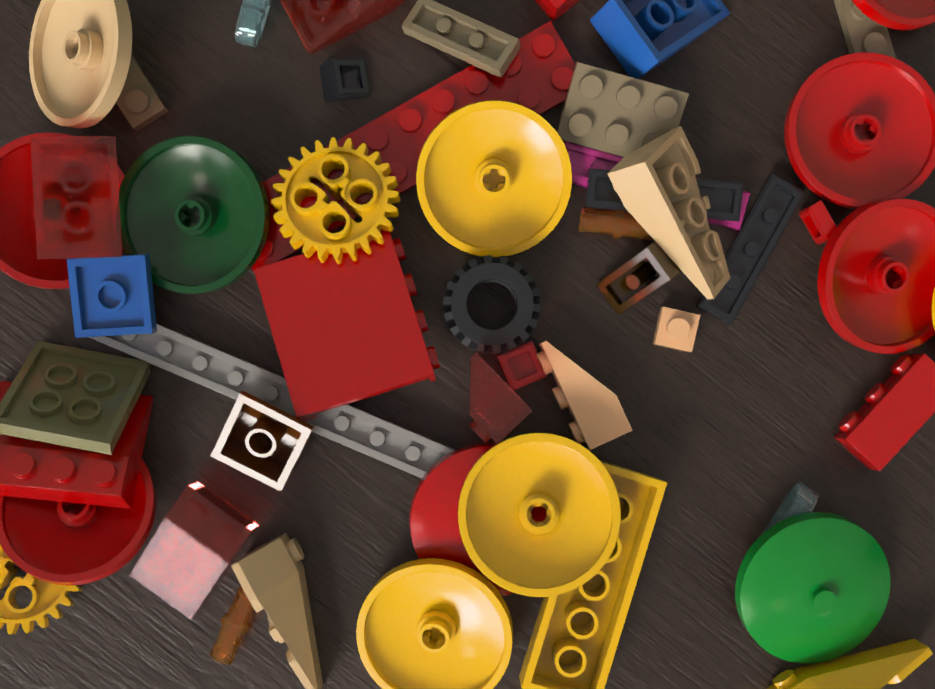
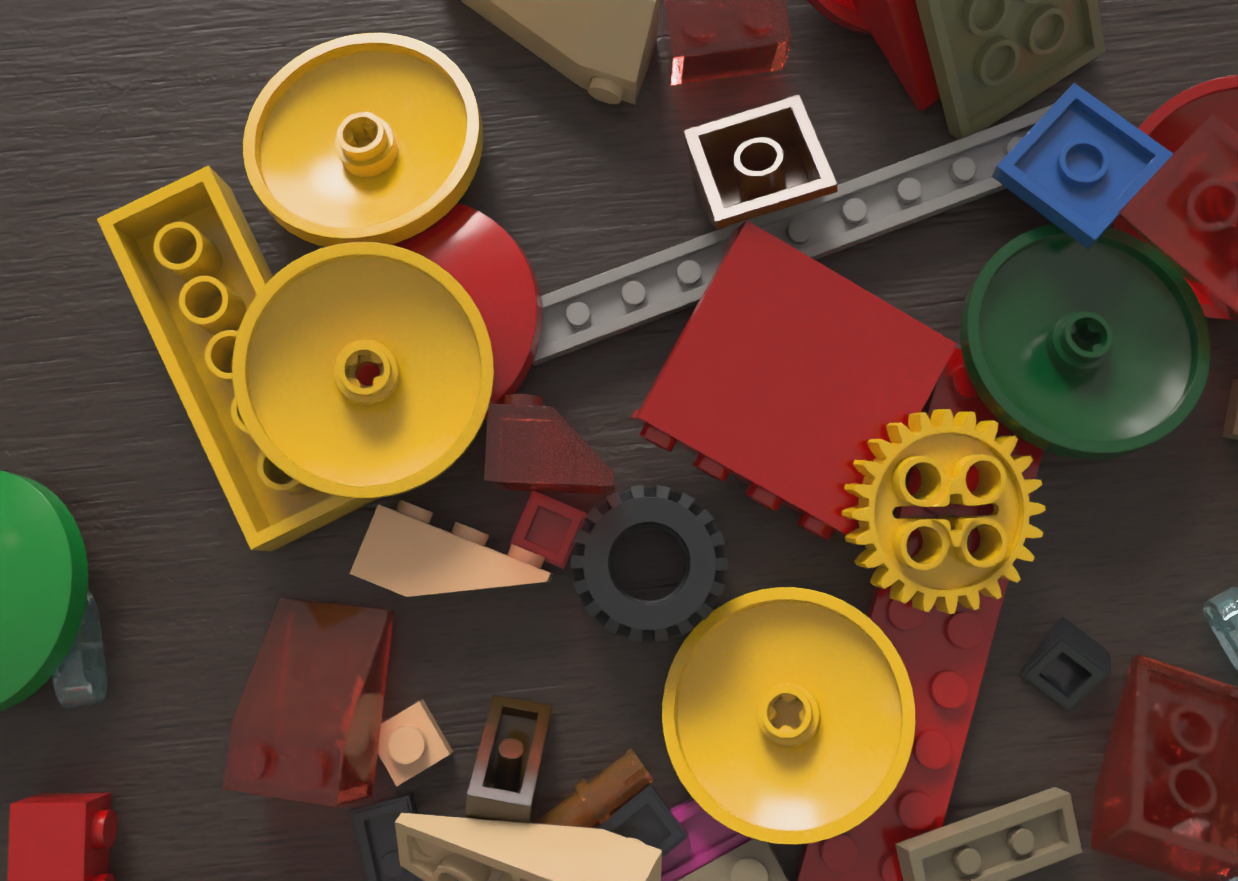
camera: 140 degrees right, 5 degrees down
none -> clear red slope [223,598,394,807]

